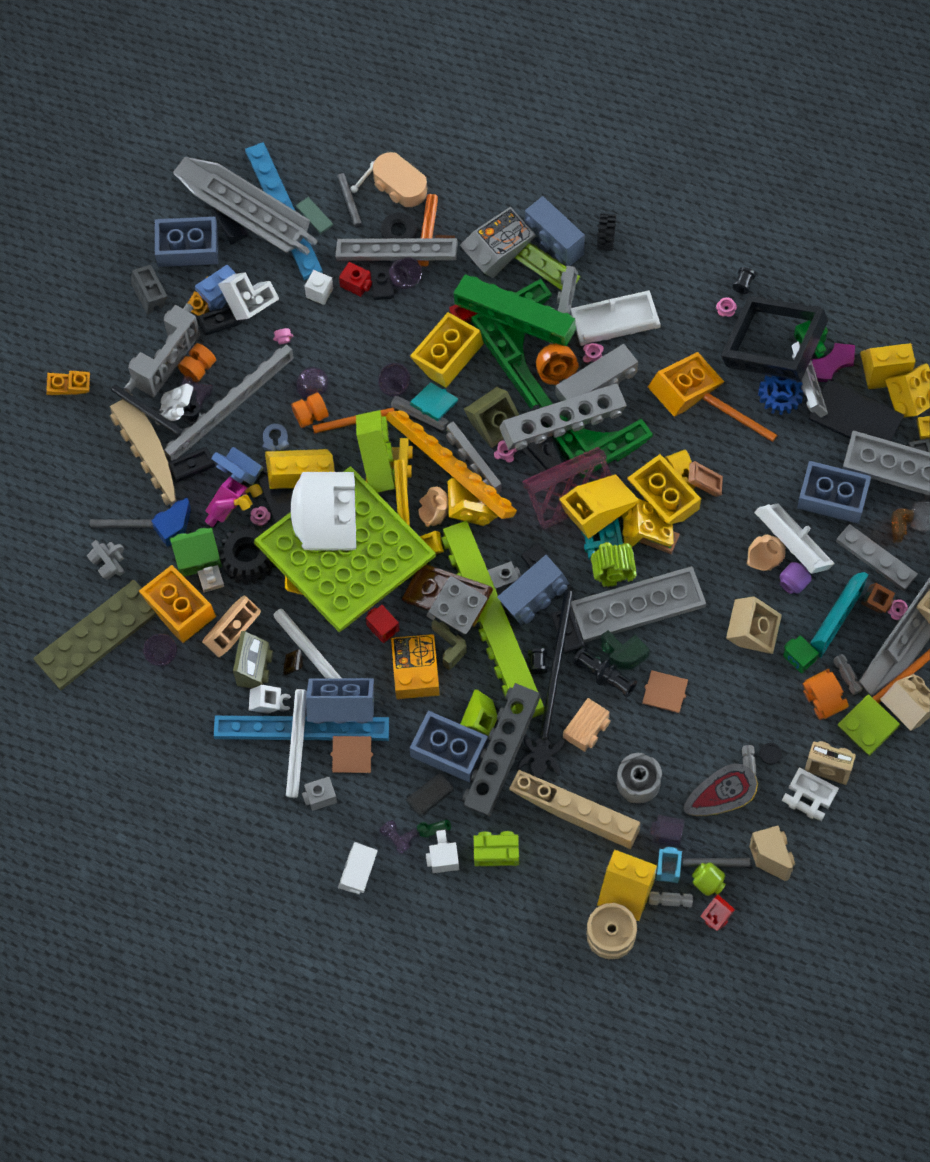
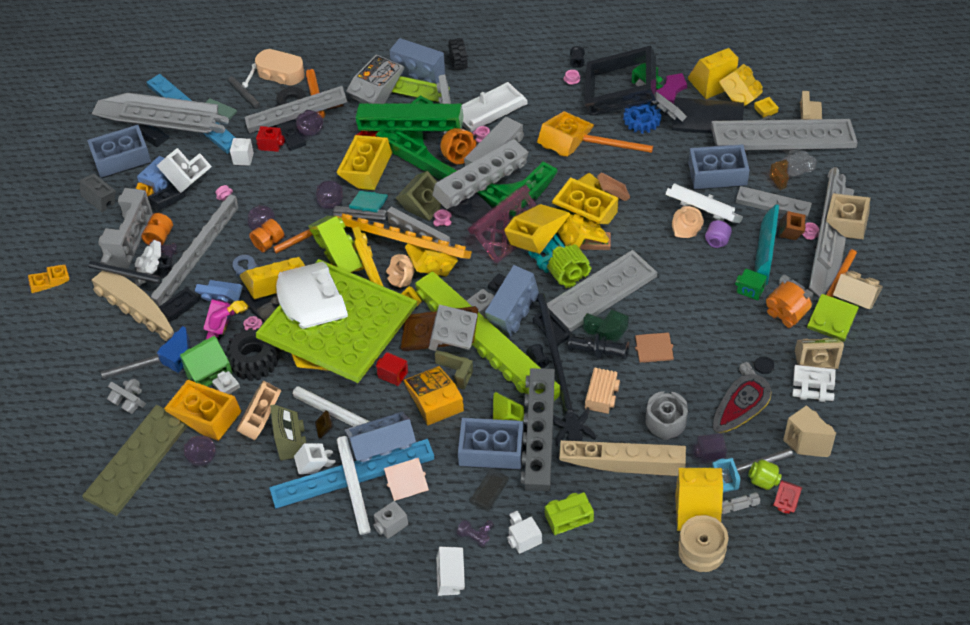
camera: 20 degrees left, 15 degrees down
dark green arm [417,820,451,838] -> none
tan slope [726,597,782,654] -> none

